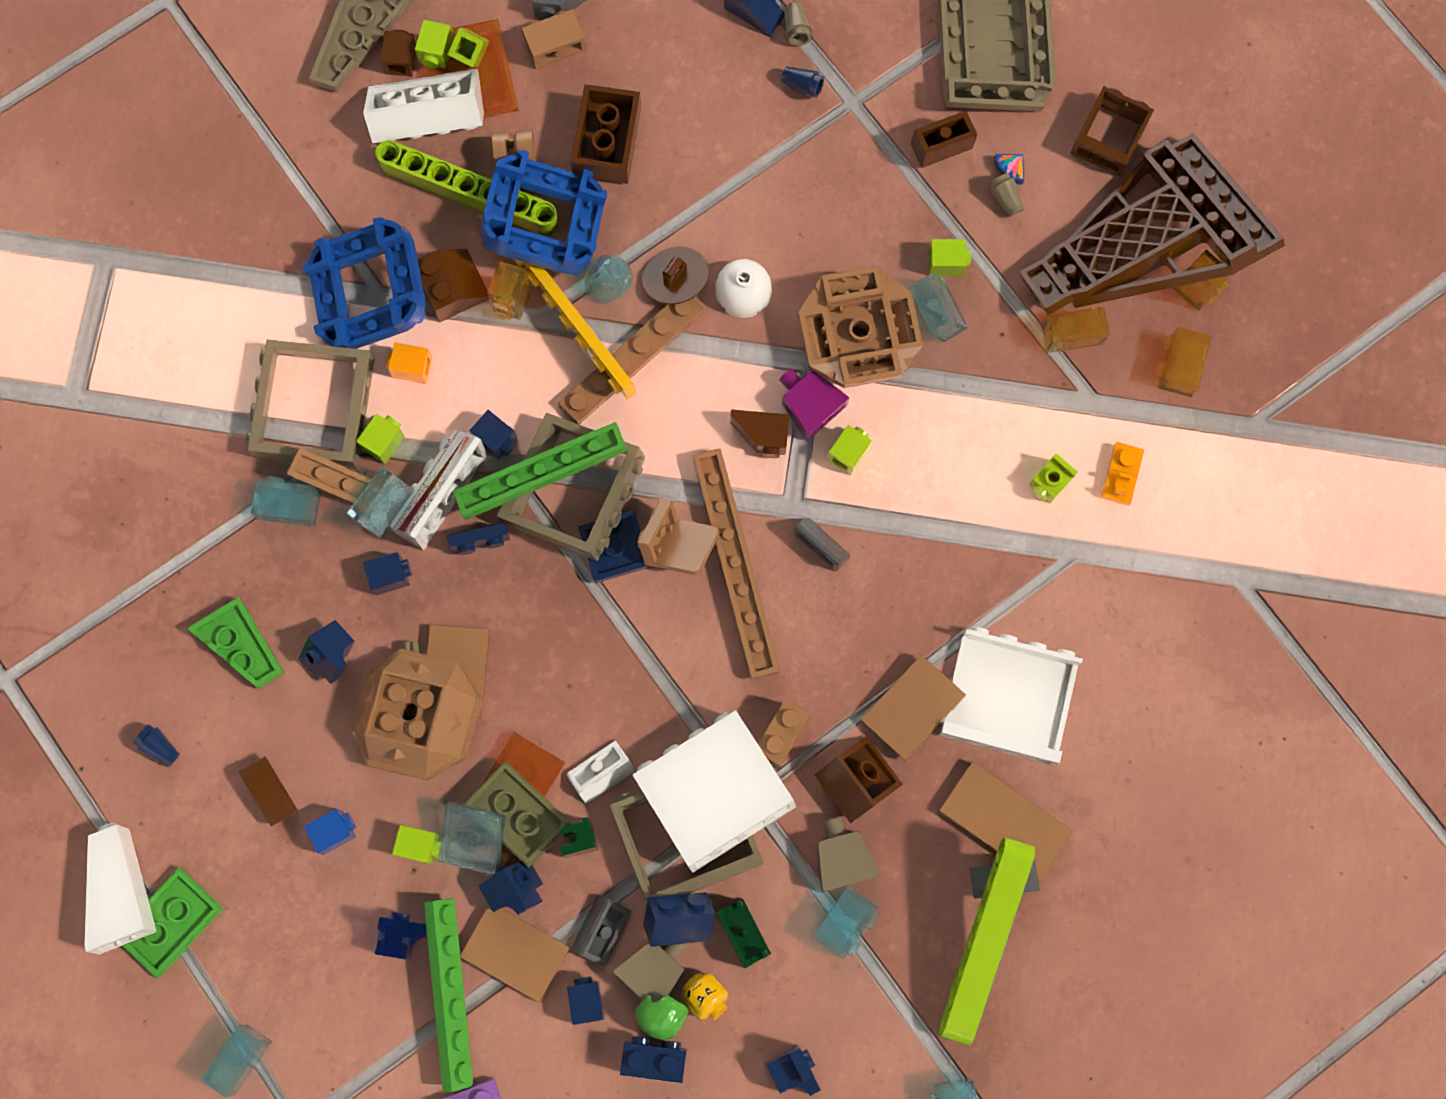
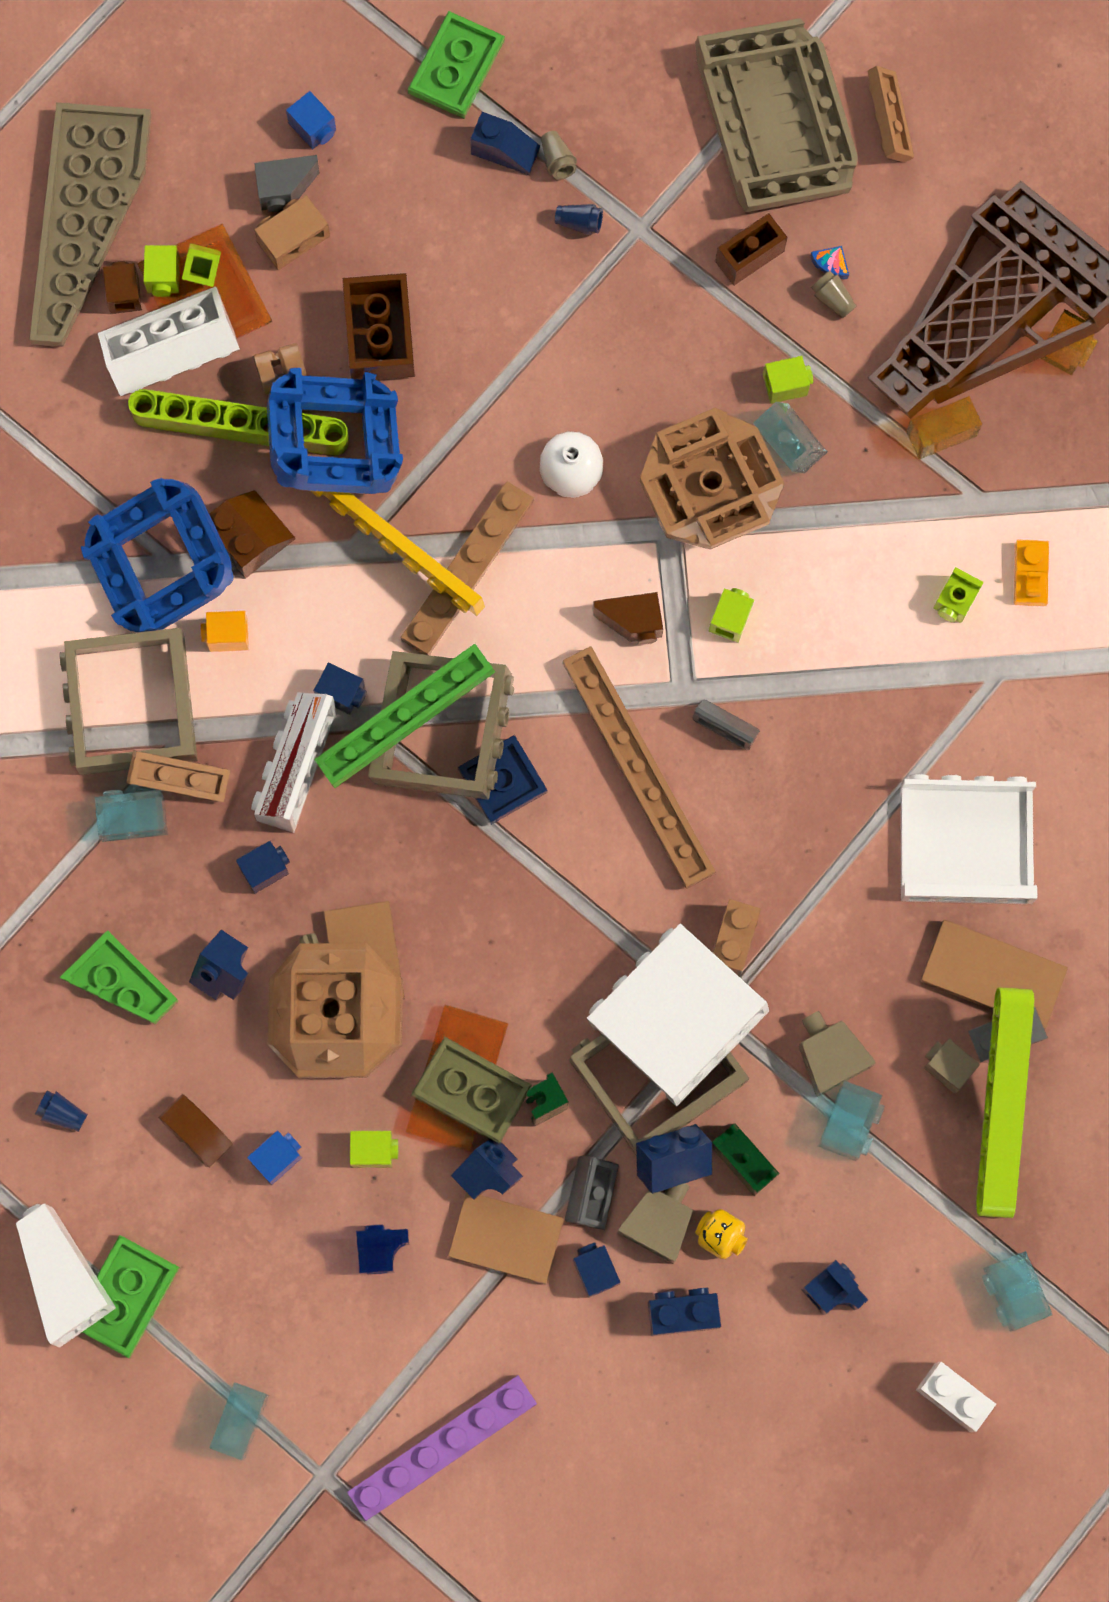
camera: 15 degrees left, 0 degrees up
clear light blue brick [347,467,414,538] -> none
lime brick [356,413,405,464] -> none
bright green plate [424,898,473,1092] -> none
clear light blue tile [439,801,506,875] -> none
dark blue plate [447,523,510,555] -> none
clear yellow brick [487,261,532,320] -> none
white slope [566,740,635,804] -> none
clear light blue hair [584,255,633,304] -> none
bright green hair [634,995,689,1040] -> none
medium nougat bracket [638,498,719,575] -> none
reddish brown shield [642,247,709,304] -> none
magenta torso [779,369,850,441] -> none
reddish brown slope [814,736,903,824] -> none
medium nougat tile [861,655,966,761] -> none
reddish brown window [1070,86,1154,177] -> none
clear yellow brick [1156,327,1211,397] -> none
none -> medium nougat plate [867,66,914,163]
none -> dark tan brick [924,1039,980,1094]

